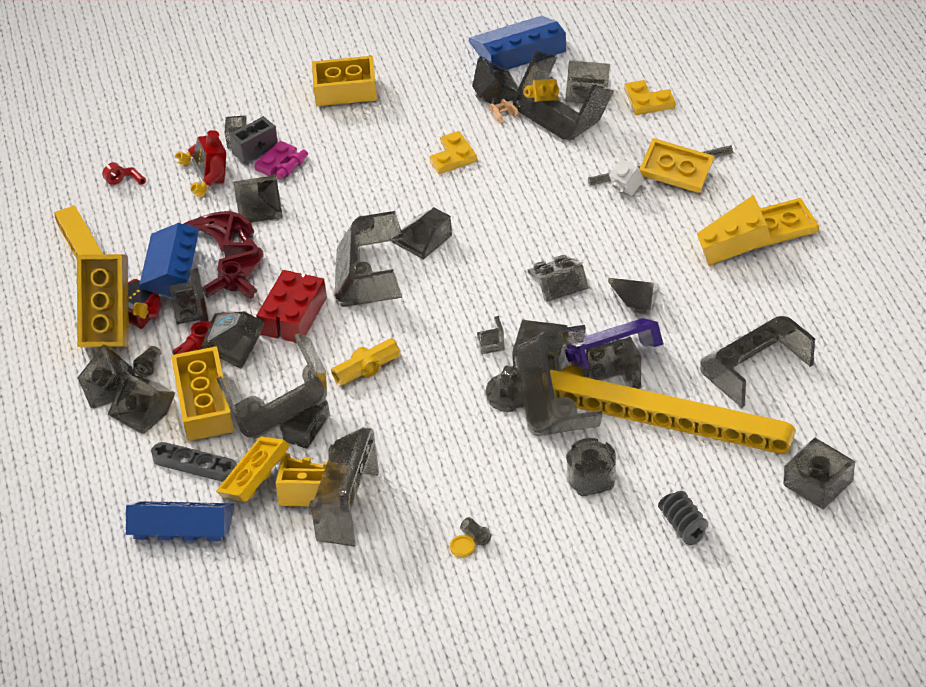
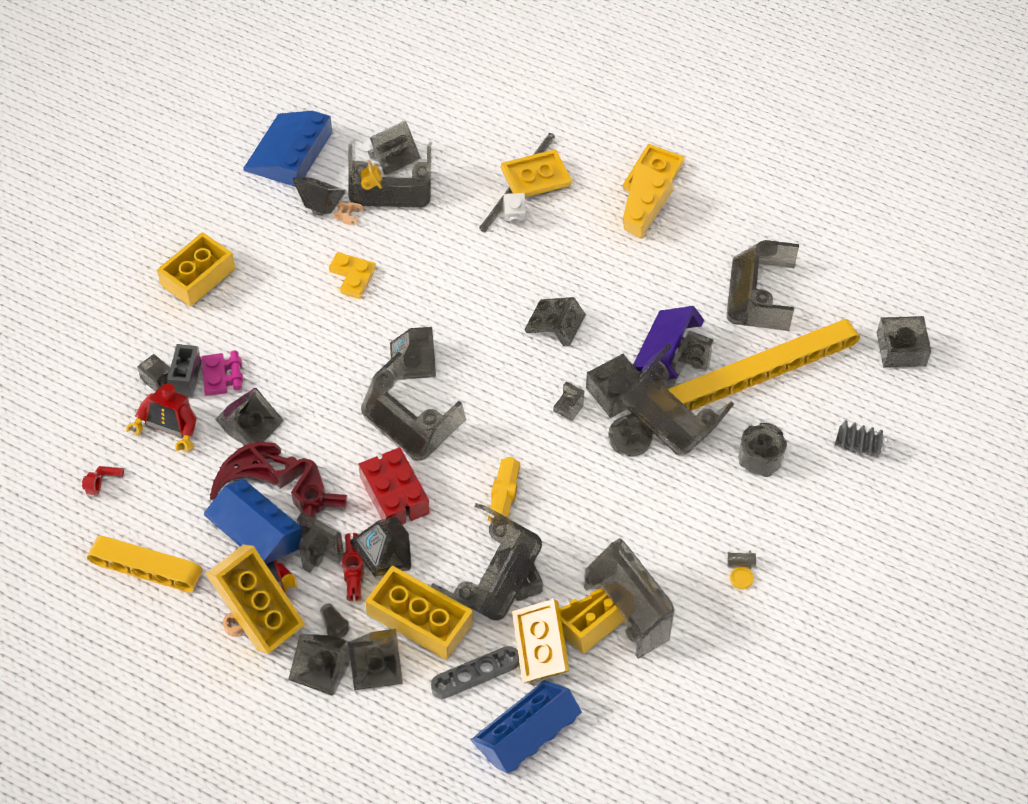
camera: 50 degrees left, 10 degrees up
clear smoke slope [608,277,659,314] -> none
yellow plate [624,80,676,115] -> none

